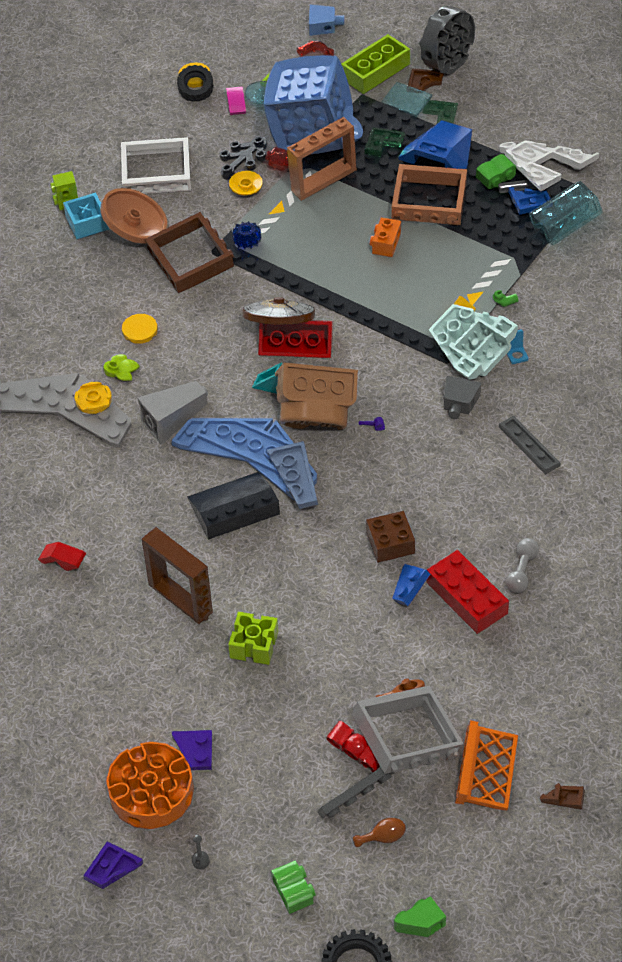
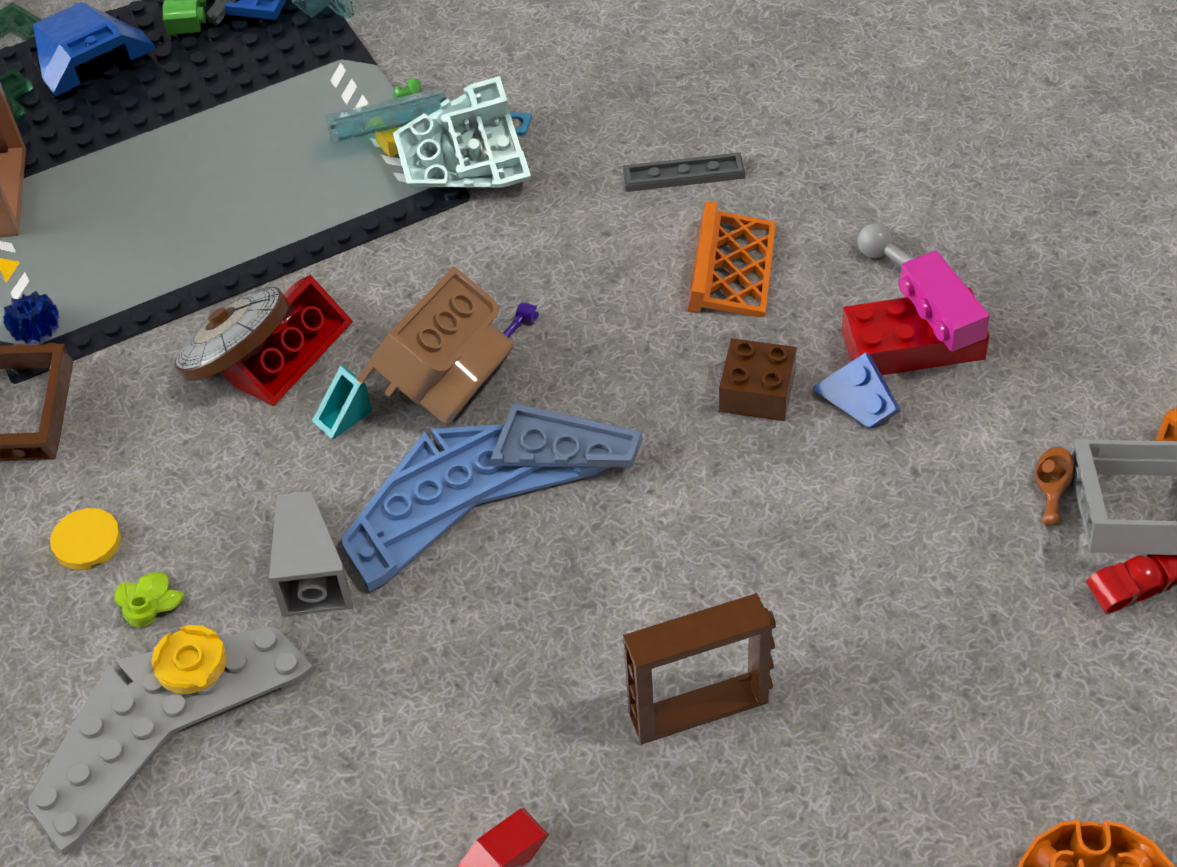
camera: 60 degrees left, 0 degrees up
dark purple wing [172,730,212,770] -> none
black slope [187,472,280,540] -> none
lime brick [228,612,279,665] -> none
orange brick [370,217,401,257] -> none
nougat window [392,164,467,225] -> none
dark grey torso [444,376,481,419] -> none
none -> clear light blue slope [325,88,446,143]
none -> orange fence [687,201,776,317]
none -> dark pink brick [898,250,990,352]

